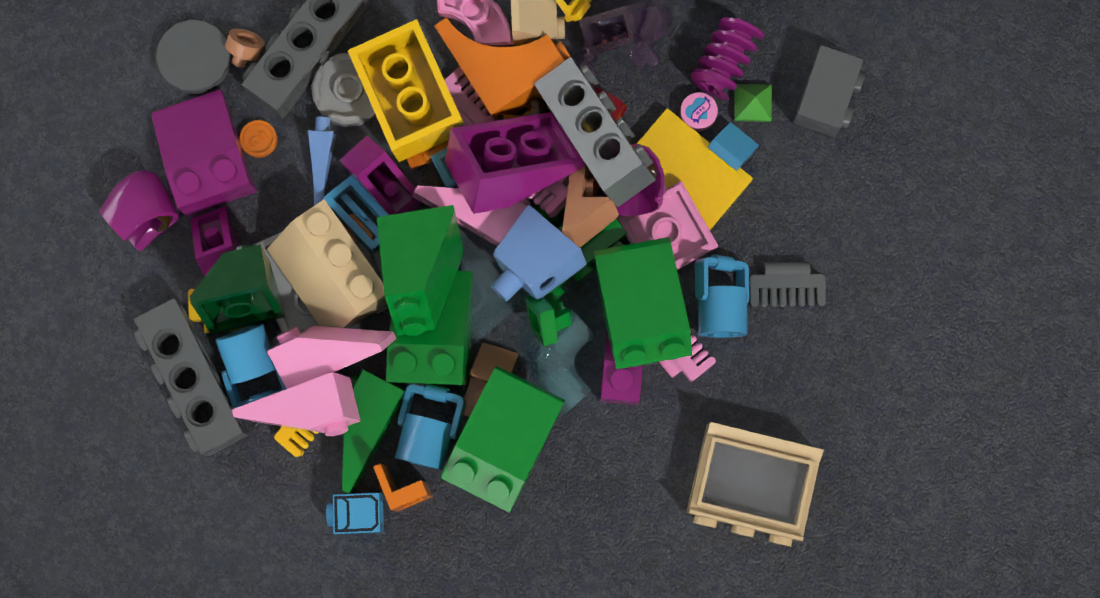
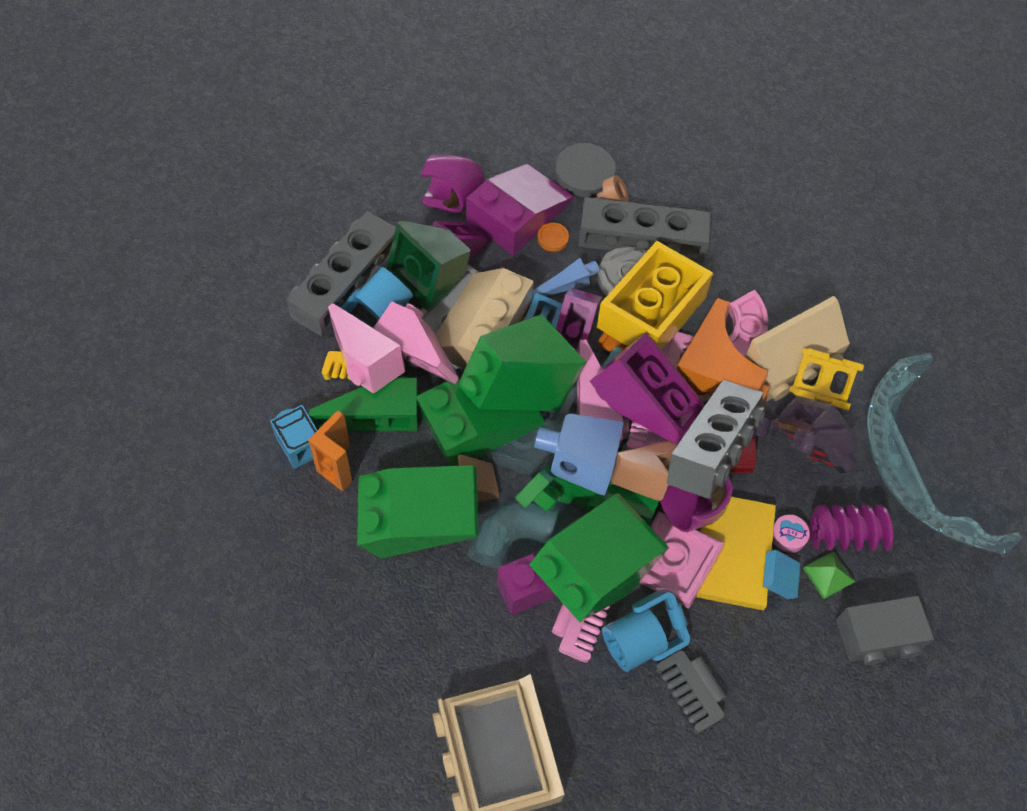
camera: 55 degrees right, 20 degrees down
dark azure piece [395,384,466,471] -> none

